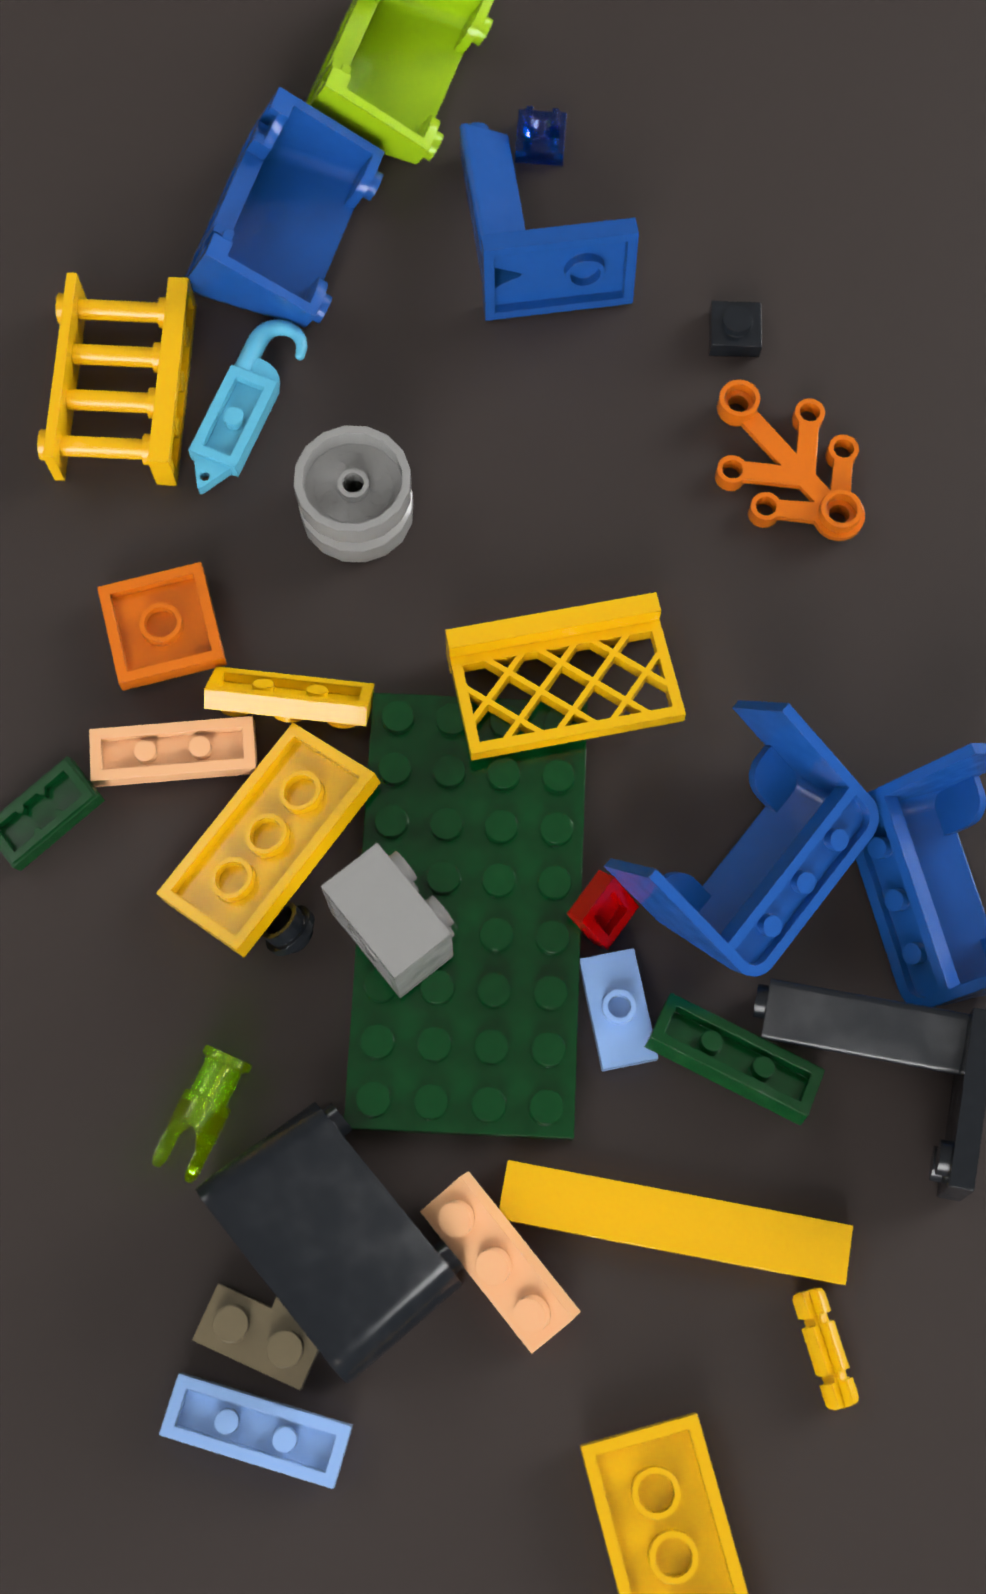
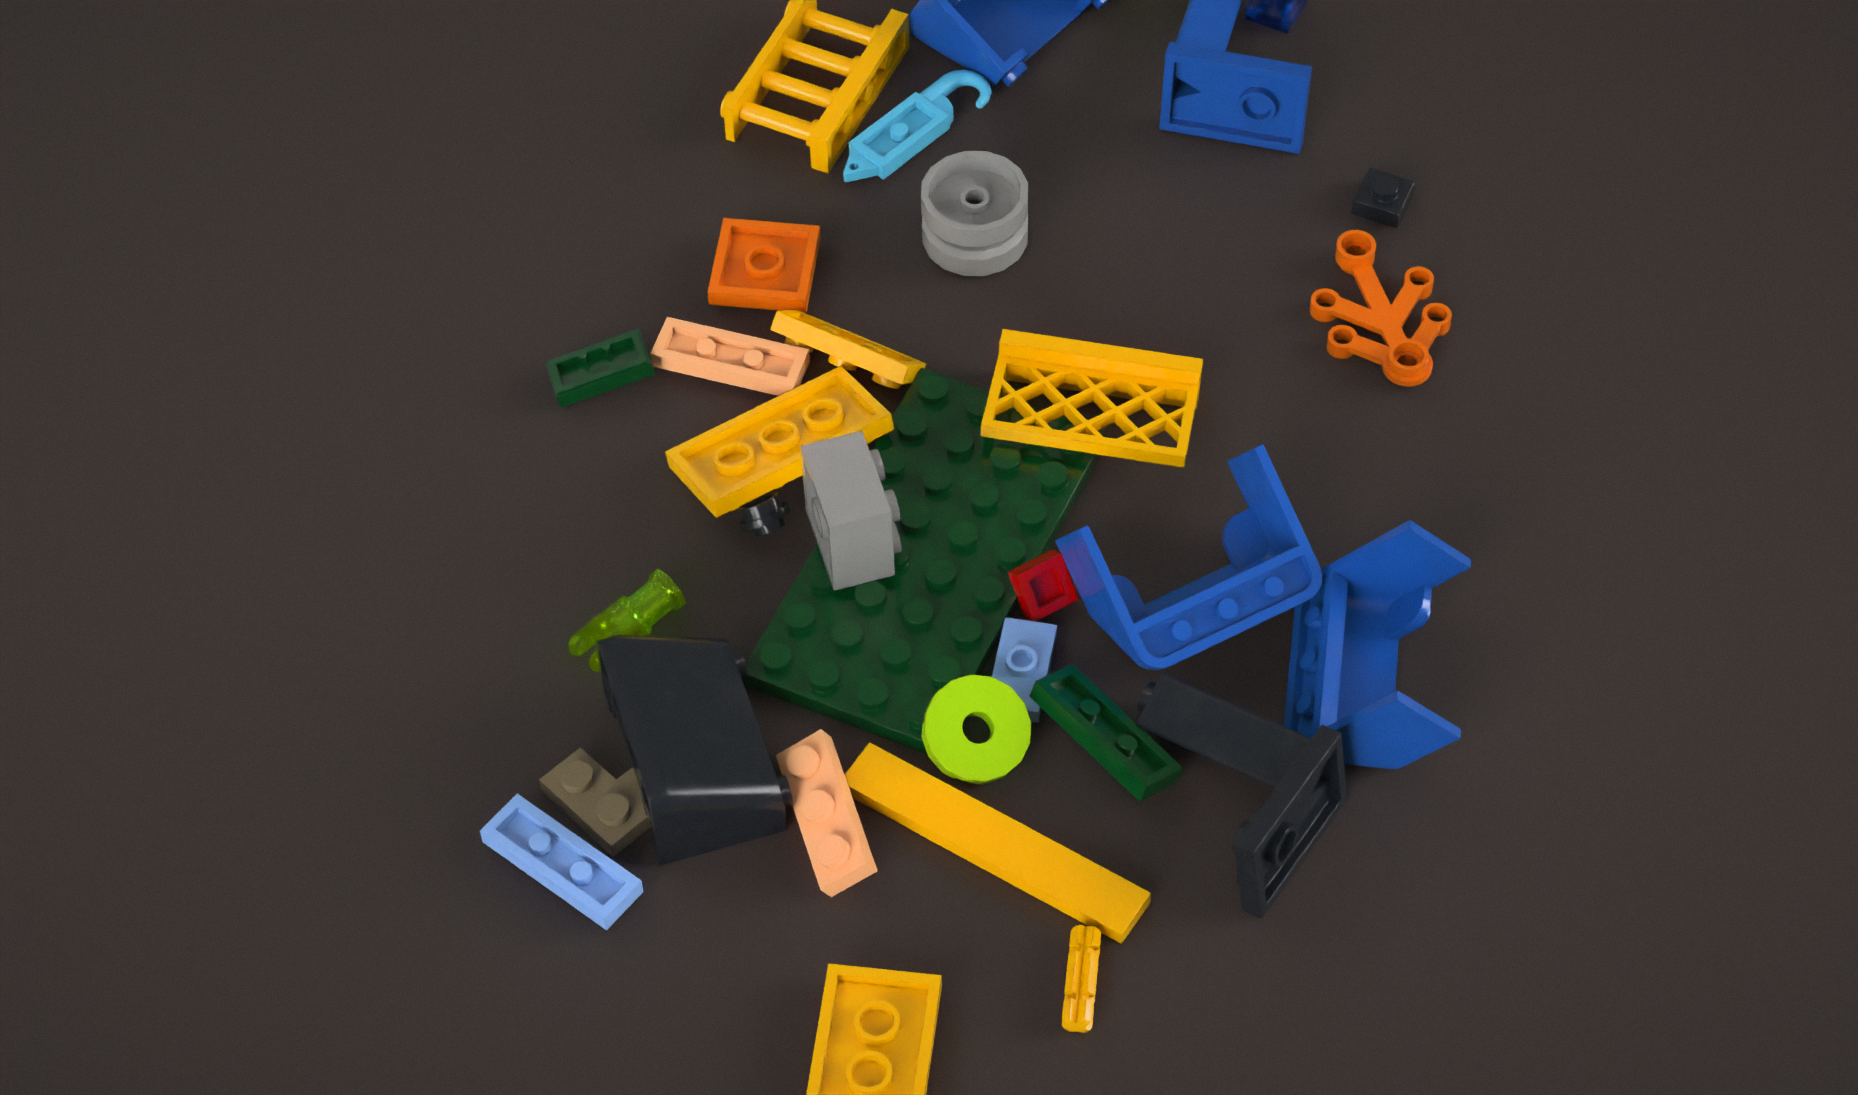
camera: 25 degrees right, 20 degrees down
none -> lime tile [921,675,1031,785]

